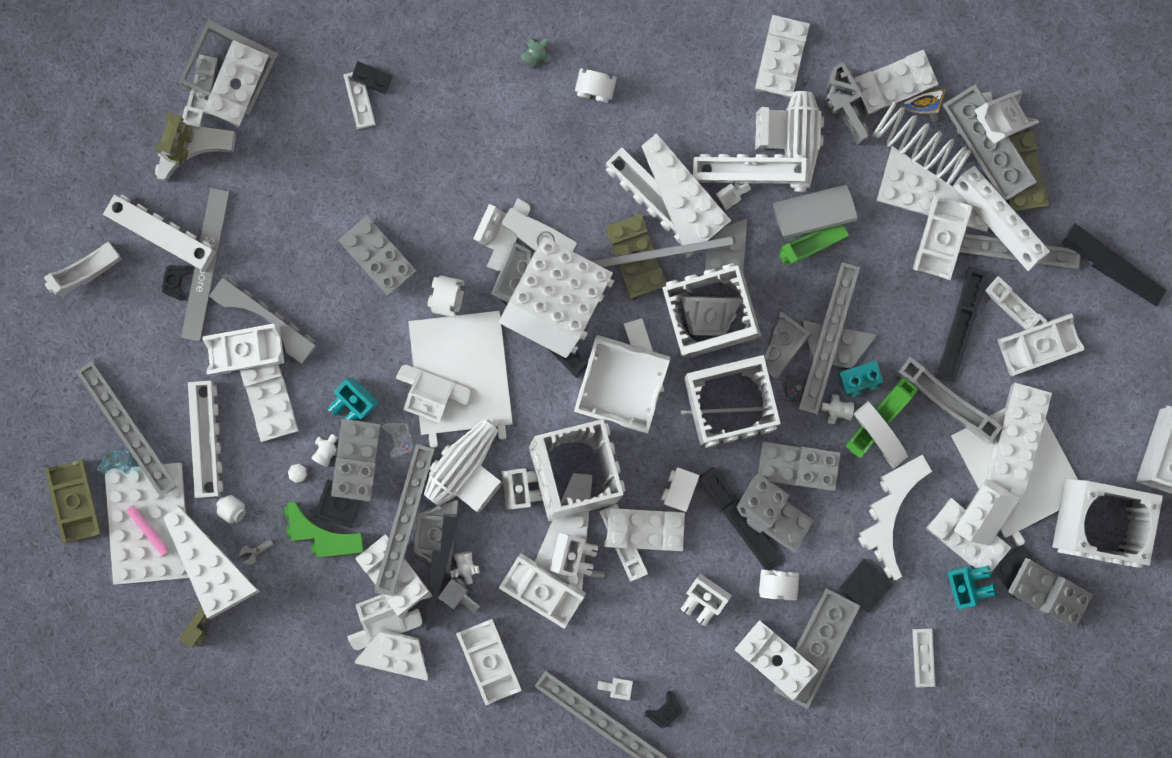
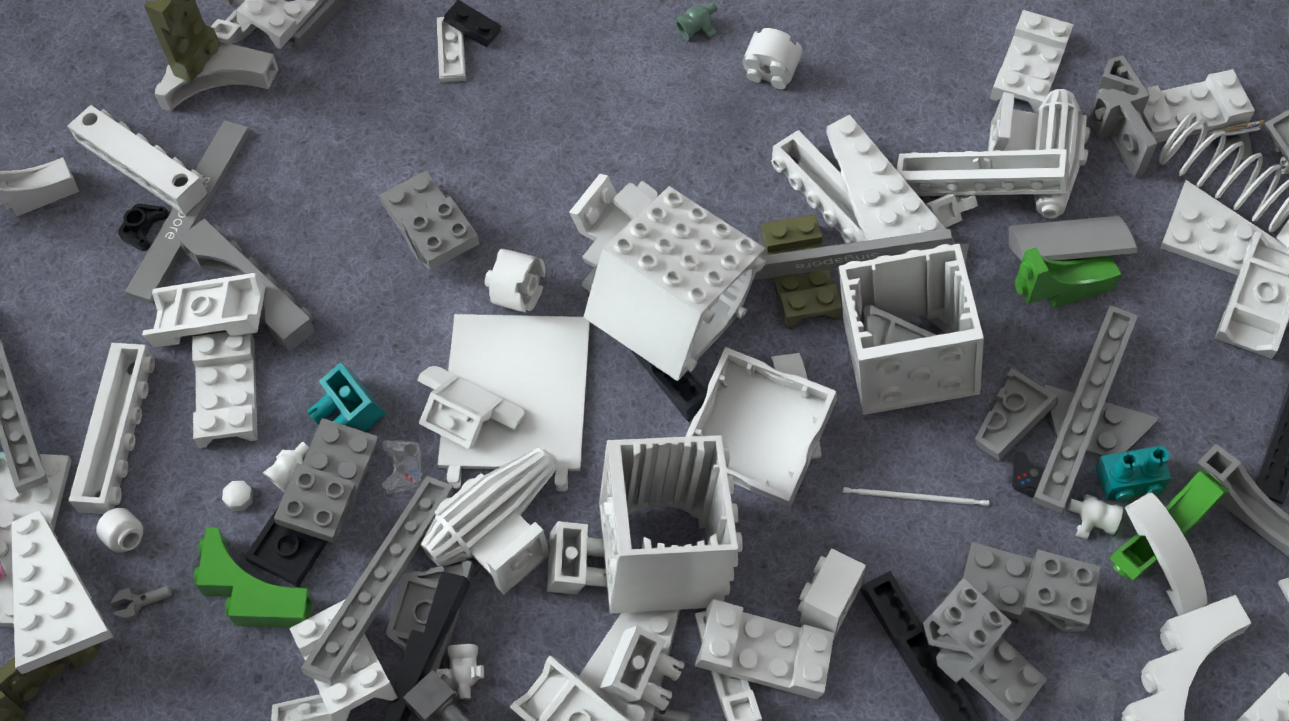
camera: 15 degrees right, 25 degrees down
white piece [684,355,781,448] -> none

